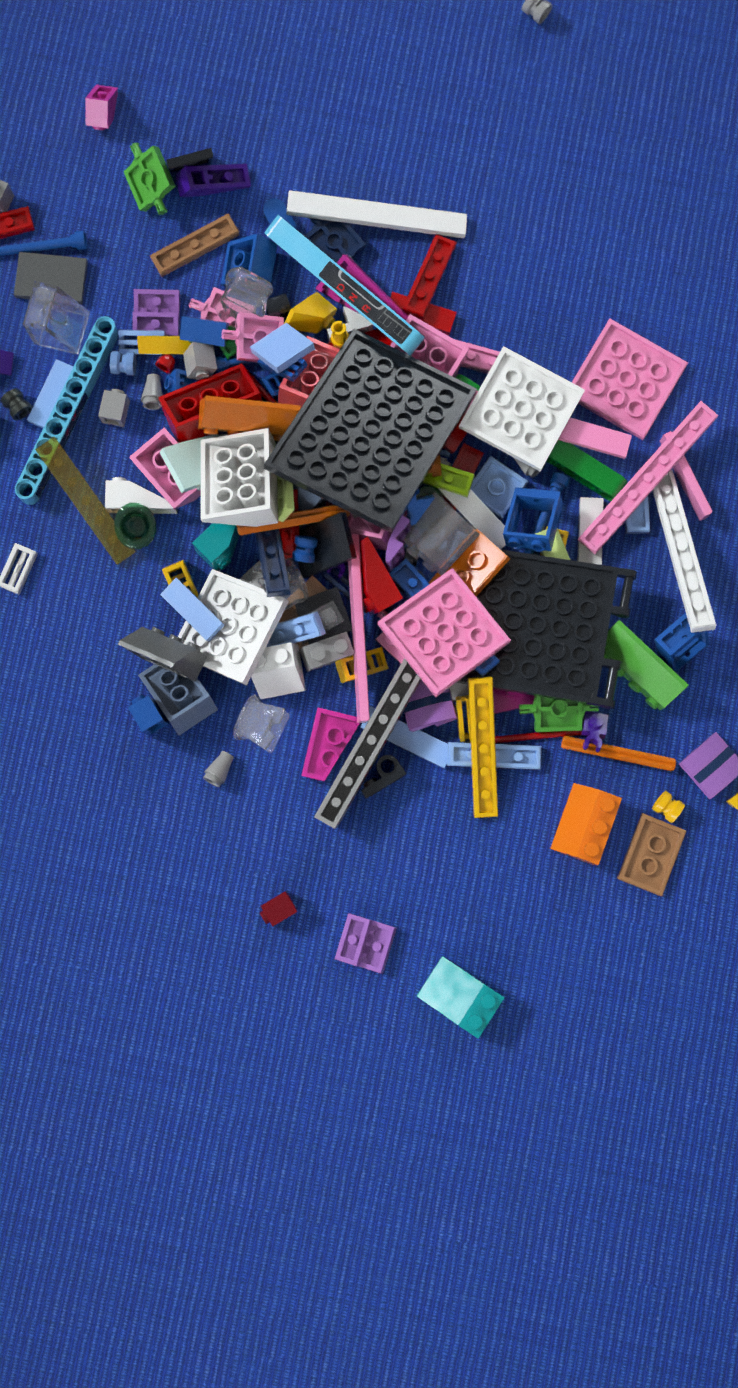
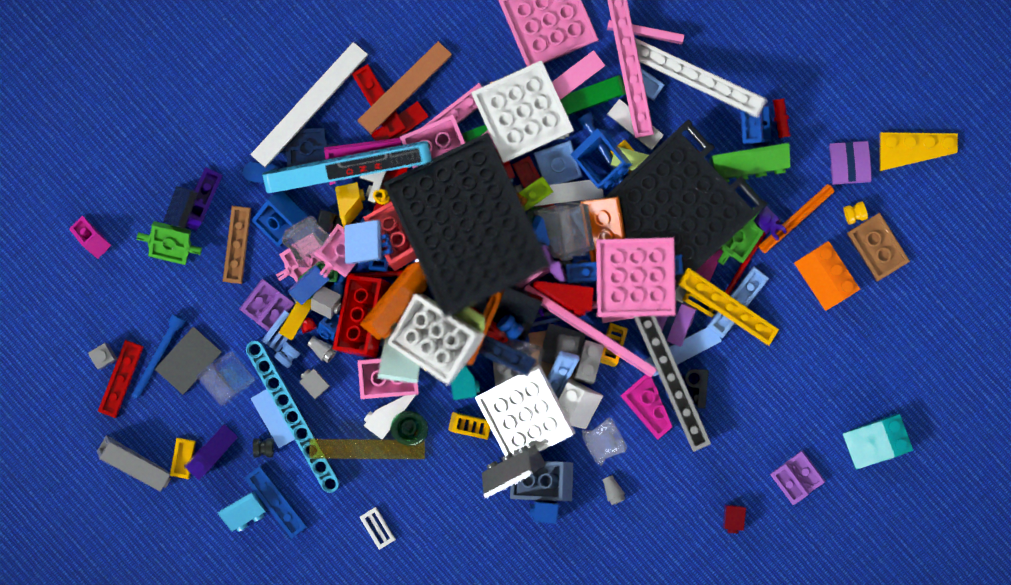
camera: 50 degrees left, 5 degrees up
light blue tile [160,578,225,642] -> none
none -> nougat tile [358,42,452,135]
none -> red pin [772,98,791,138]

